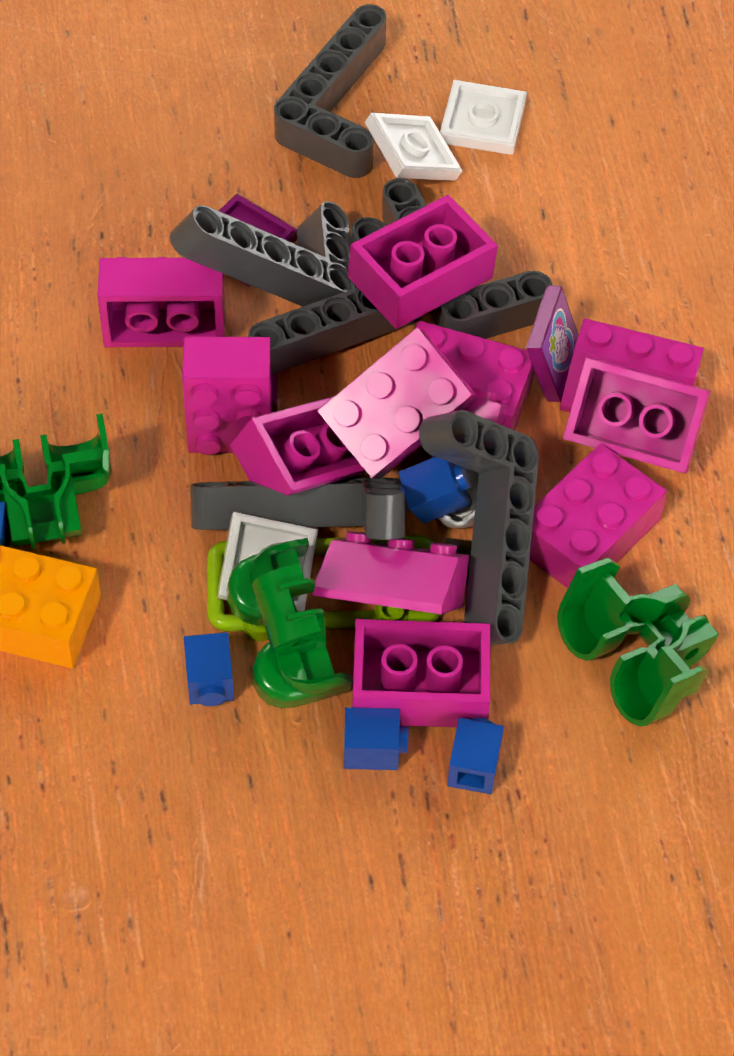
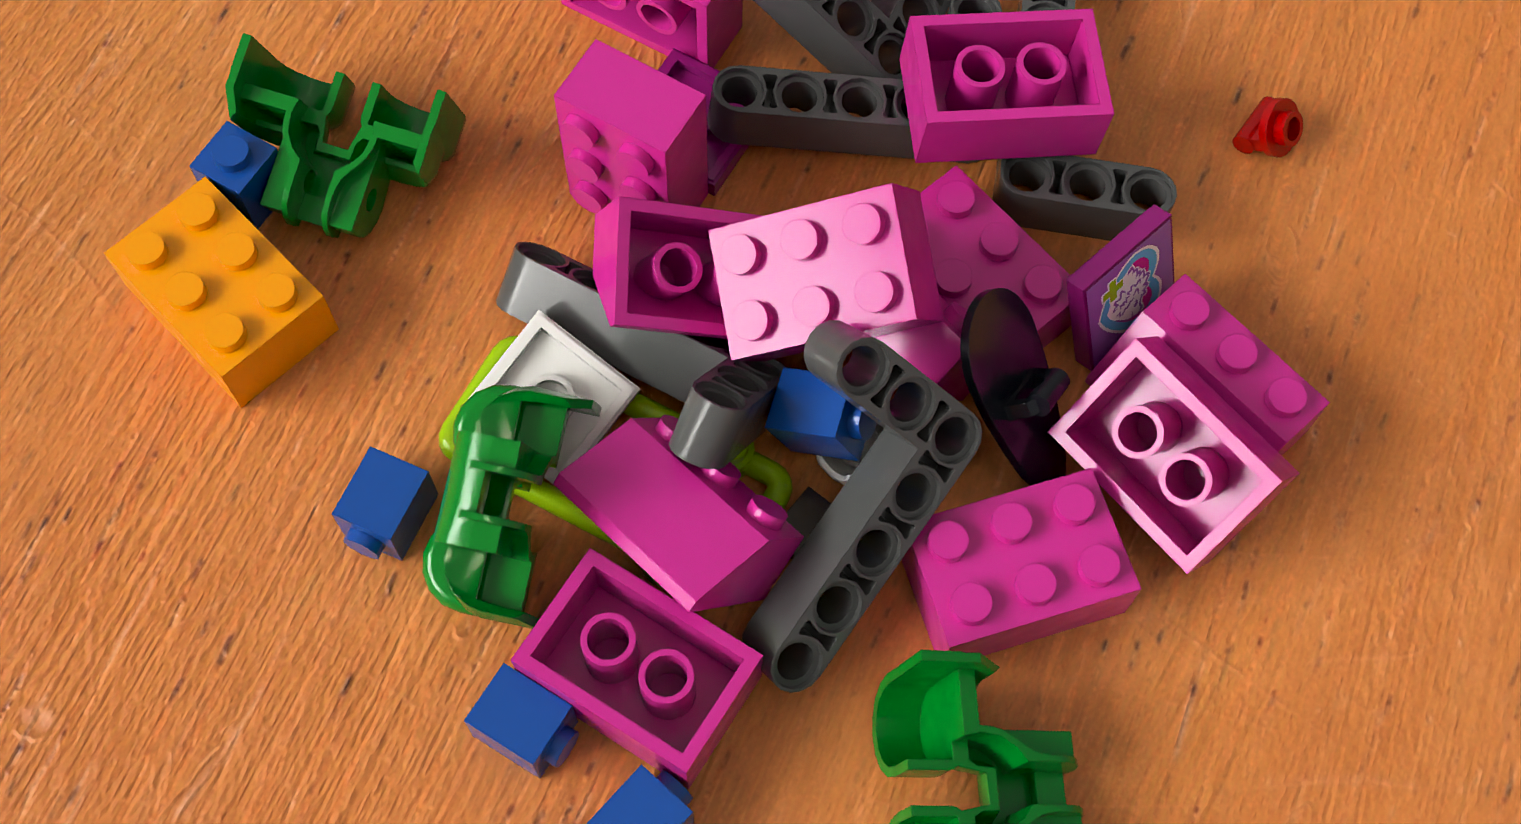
camera: 30 degrees right, 10 degrees up
none -> black shield [960,288,1070,486]
none -> red plate [1232,96,1303,158]

